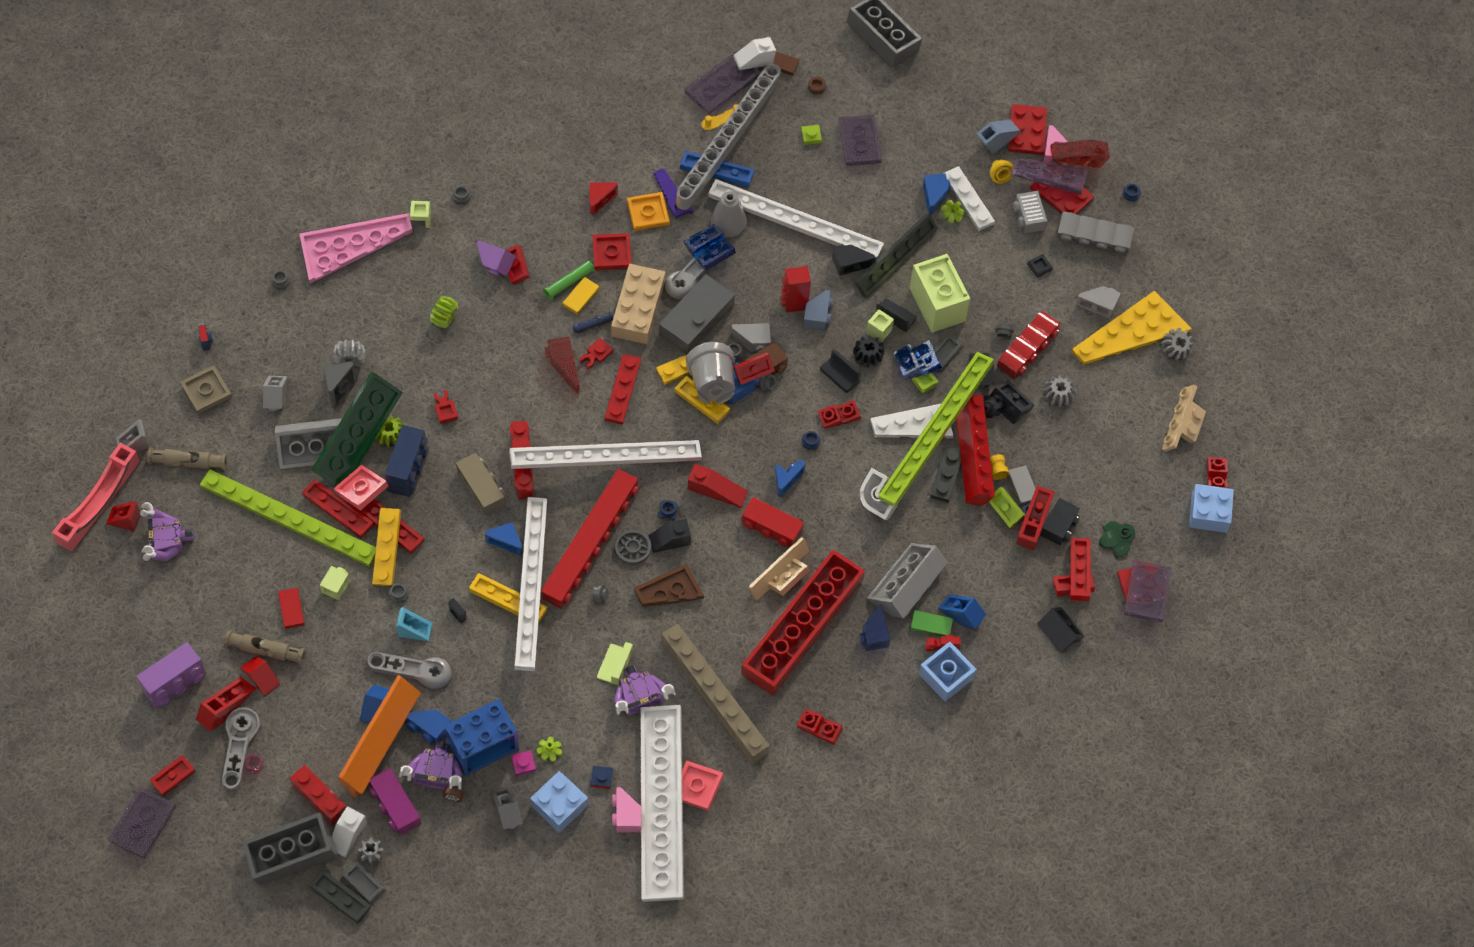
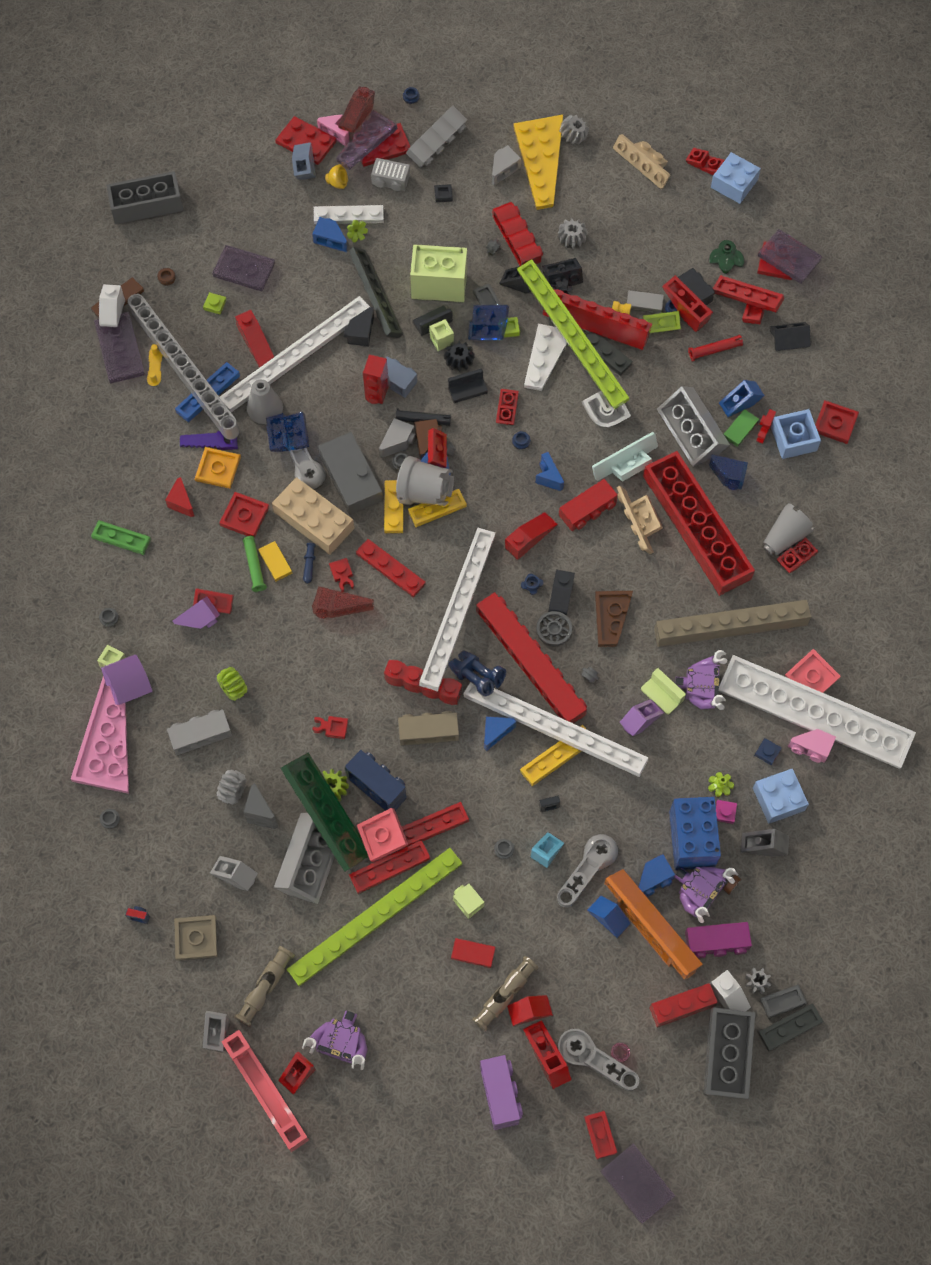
camera: 60 degrees left, 5 degrees up
yellow plate [372,508,401,587] -> none
none -> bright green tile [91,520,151,555]
none -> medium lavender slope [101,655,152,705]
none -> light grey brick [167,710,232,756]
none -> red slope [235,310,274,368]
none -> black pin [396,408,451,426]
none -> dark blue piece [448,650,506,697]
none -> light aqua bracket [592,432,658,481]
none -> medium lavender slope [620,699,664,736]
none -> red pin [688,335,743,362]
none -> light grey cone [763,503,815,555]
none -> red tile [815,400,859,444]

